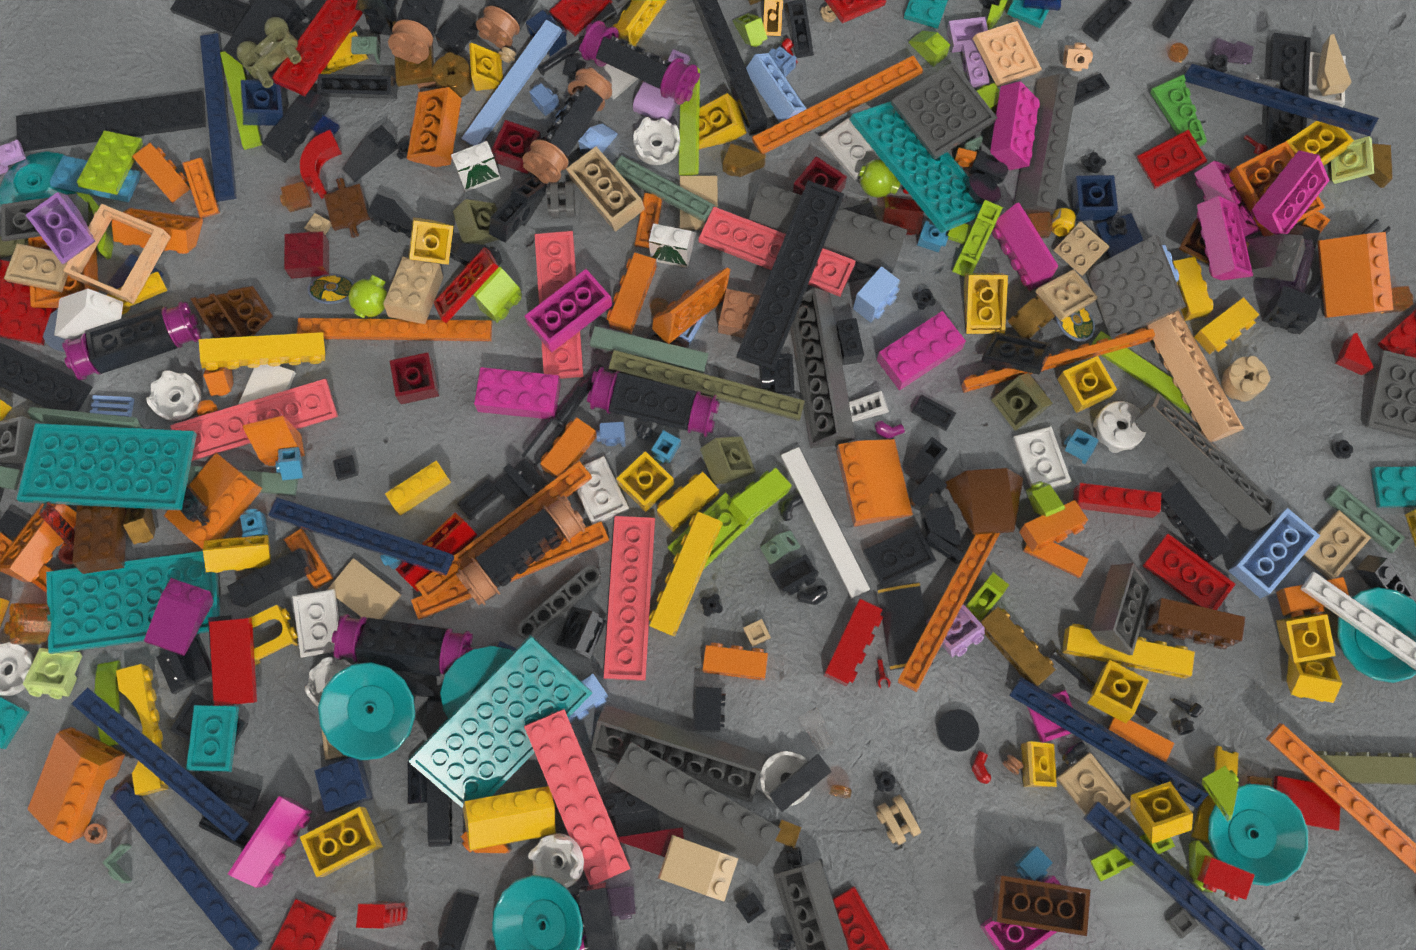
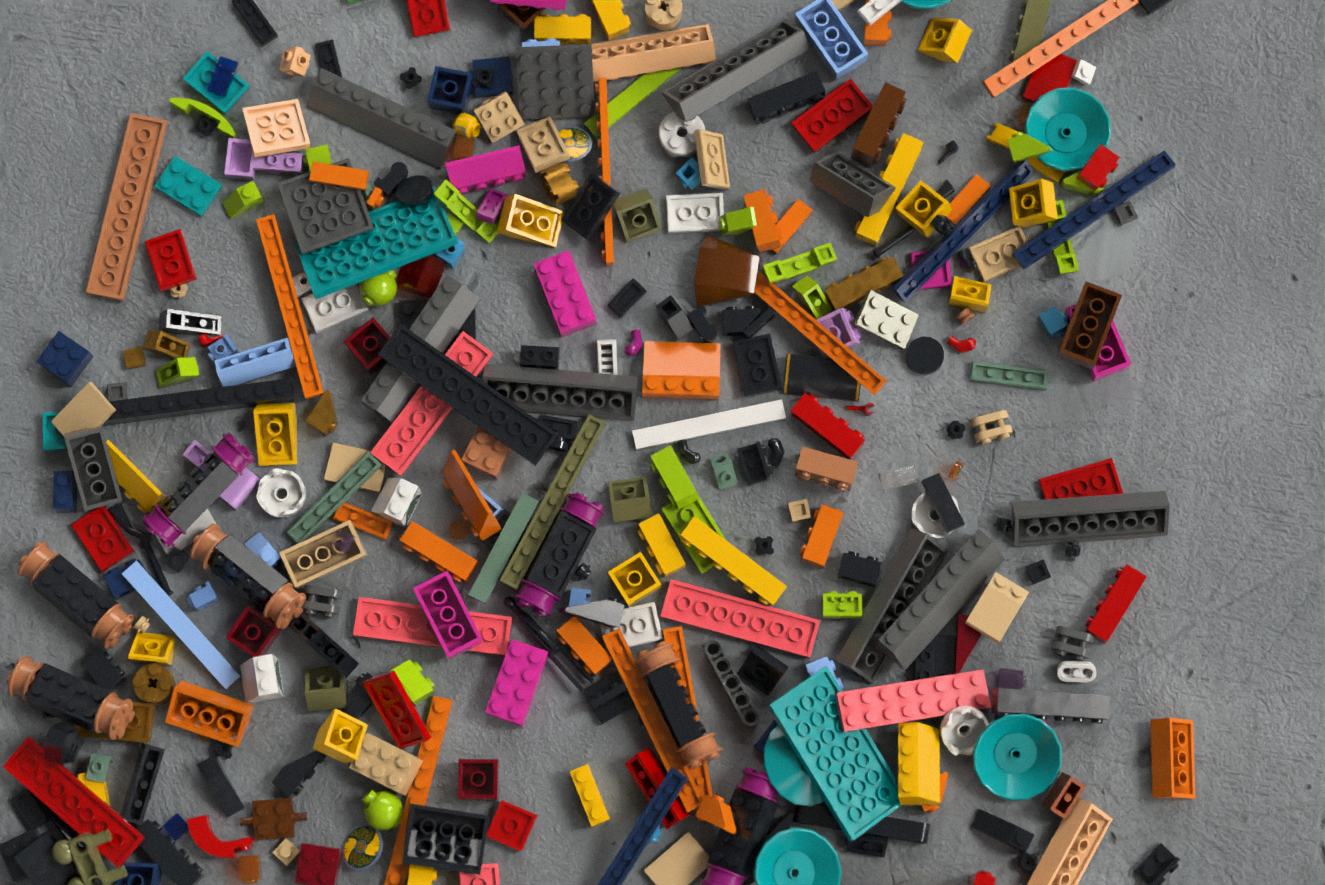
camera: 75 degrees left, 5 degrees up
black plate [333,455,359,481] -> none
black tile [457,479,502,520] -> none
dark azure brick [651,430,681,464] -> none
lime tile [679,67,700,176] -> none
pearl gold tile [775,820,802,848] -> none
light blue brick [853,266,900,323] -> none
black plate [913,289,936,310] -> none
dark pink brick [990,81,1040,171] -> none
yellow brick [1057,356,1117,413] -> none
red brick [1073,483,1161,518] -> none
black plate [1174,718,1195,736] -> none
yellow slope [1276,613,1336,663] -> none
none -> orange tile [309,162,369,190]
none -> clear purple tile [332,532,356,554]
none -> black slope [402,803,489,875]
none -> magenta plate [476,188,508,225]
none -> red plate [486,800,538,852]
none -> slope [559,597,625,628]
none -> tan tile [694,129,730,190]
none -> orange slope [695,794,736,834]
none -> lime slope [762,243,838,284]
none -> nougat brick [795,446,858,492]
none -> lime bracket [822,591,862,618]
none -> plate [854,290,919,350]
none -> black hinge [932,215,955,236]
none -> sand green tile [970,361,1049,391]
none -> white plate [1071,59,1096,85]

